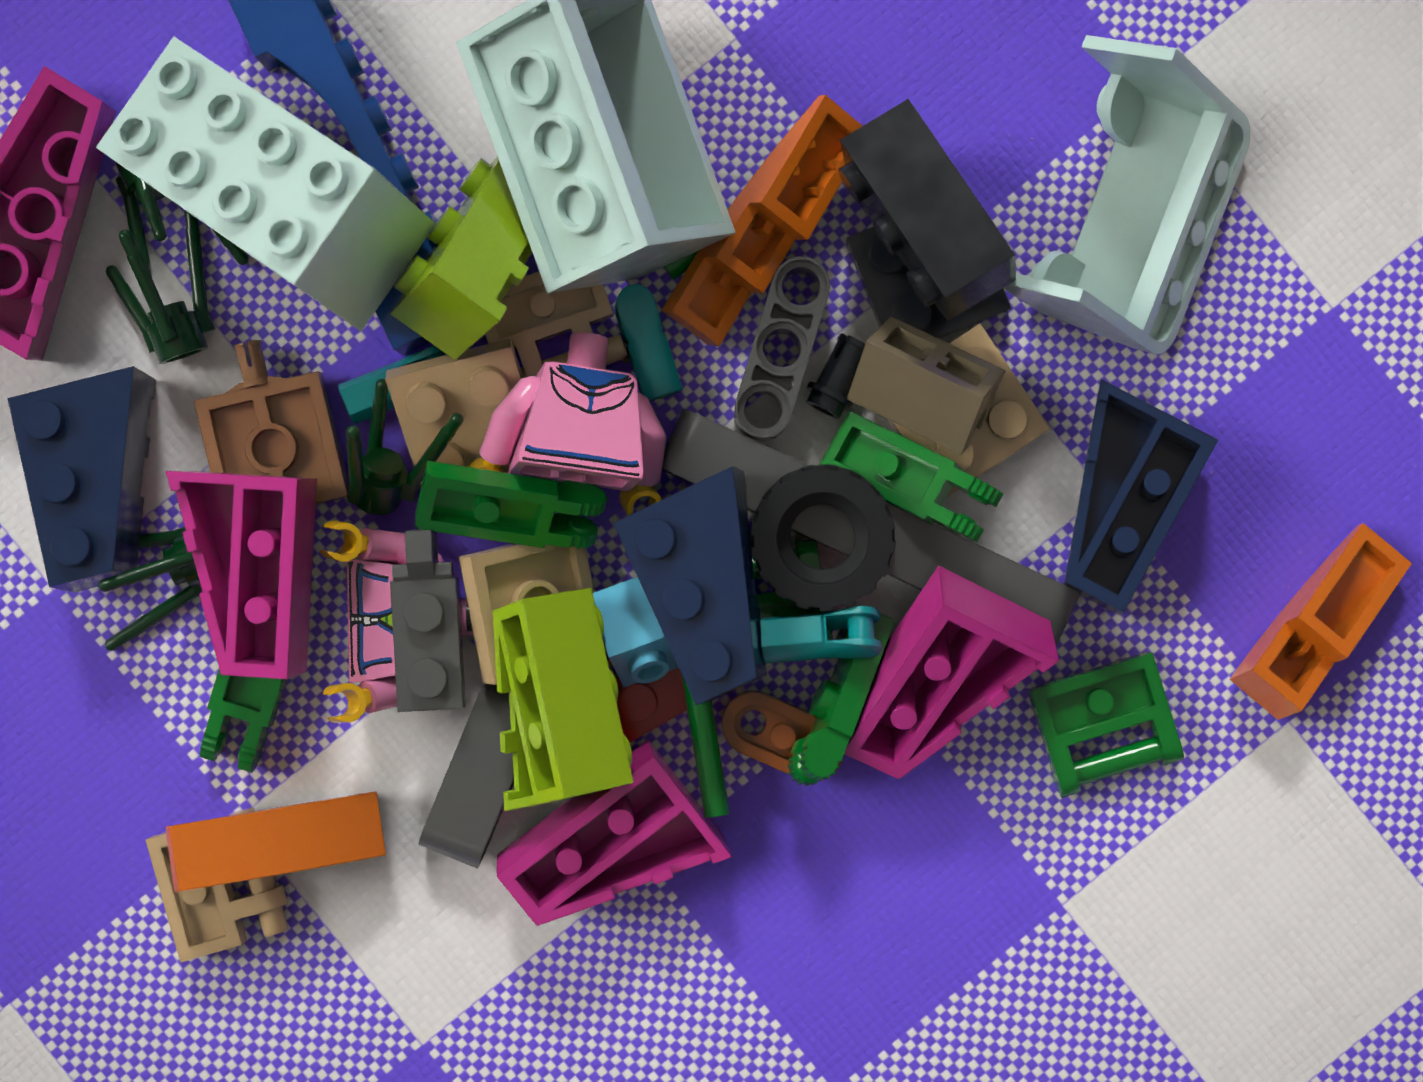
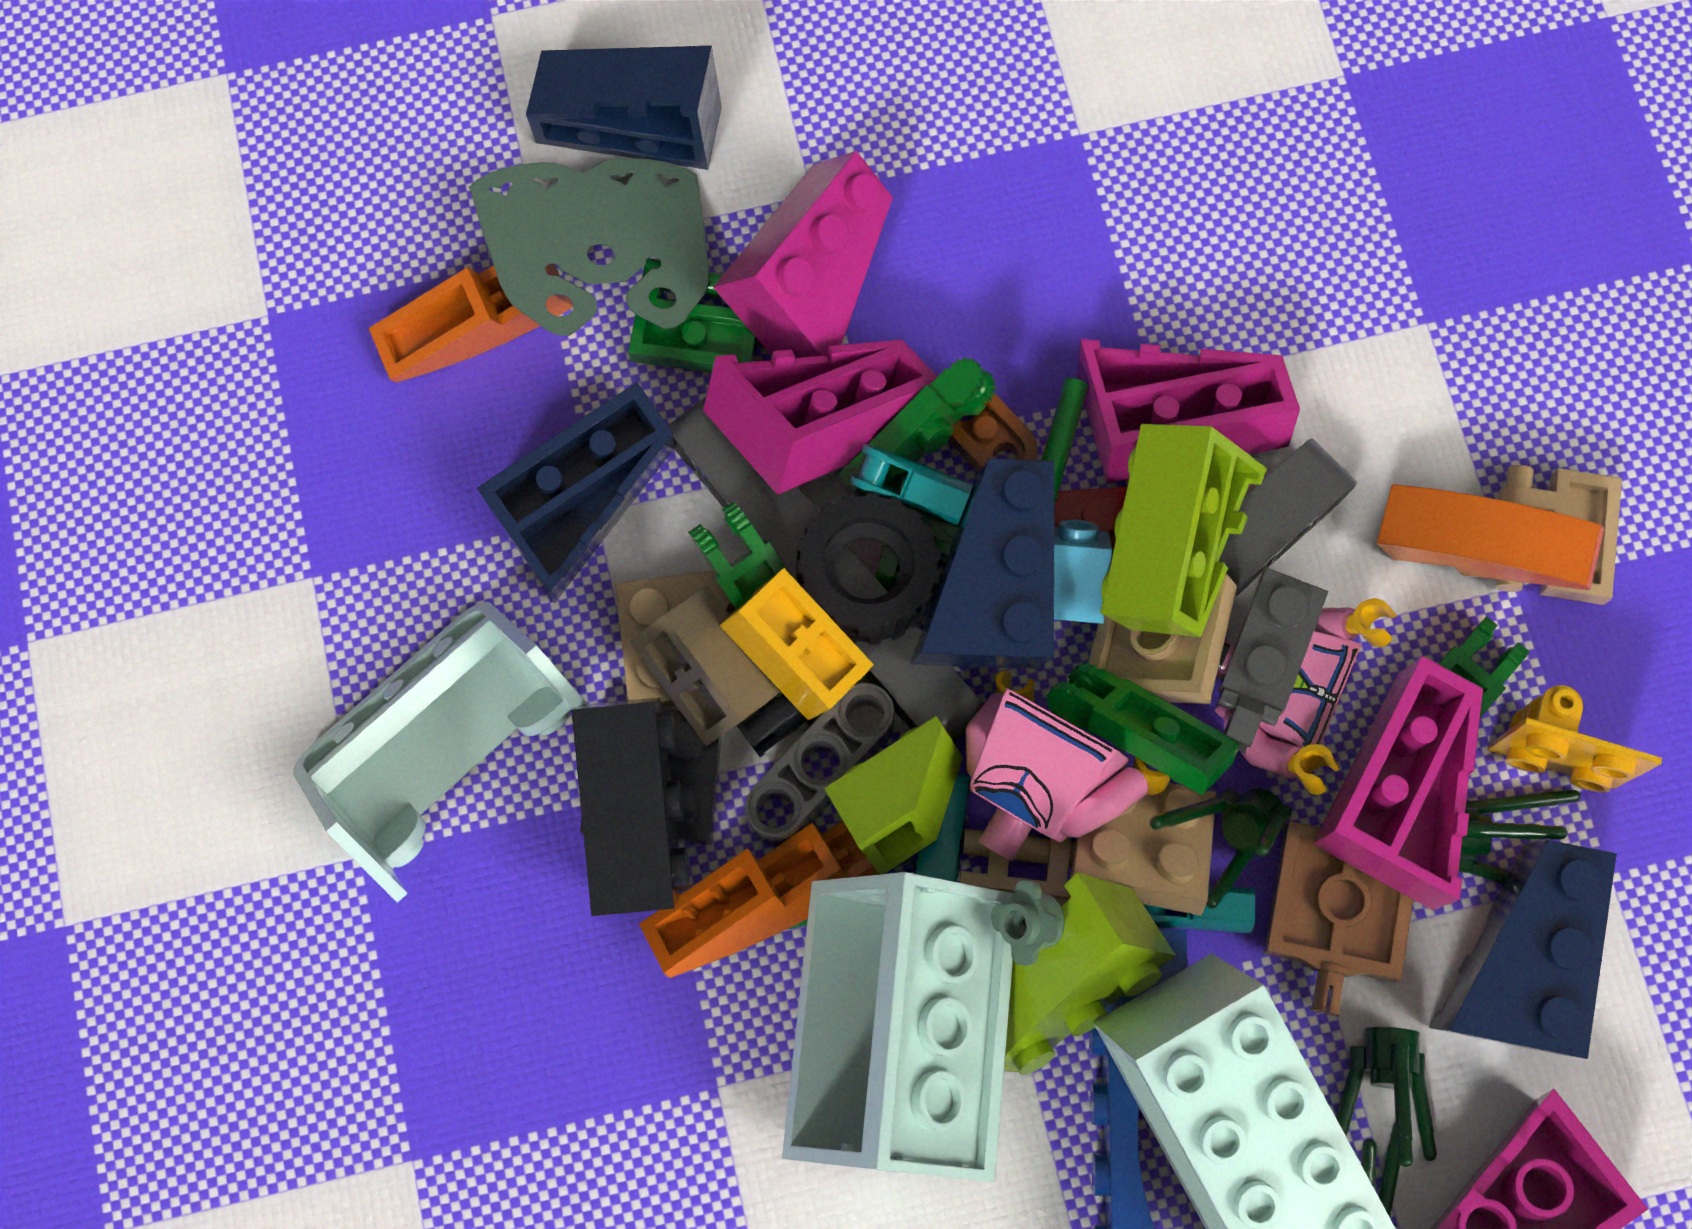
camera: 150 degrees left, 15 degrees down
none -> sand green piece [469,158,709,336]
none -> dark blue wedge [526,45,722,170]
none -> dark pink wedge [713,151,893,358]
none -> yellow hinge [719,568,874,720]
none -> lime slope [824,716,963,875]
none -> sand green plate [991,880,1064,966]
none -> yellow hinge [1487,685,1663,792]

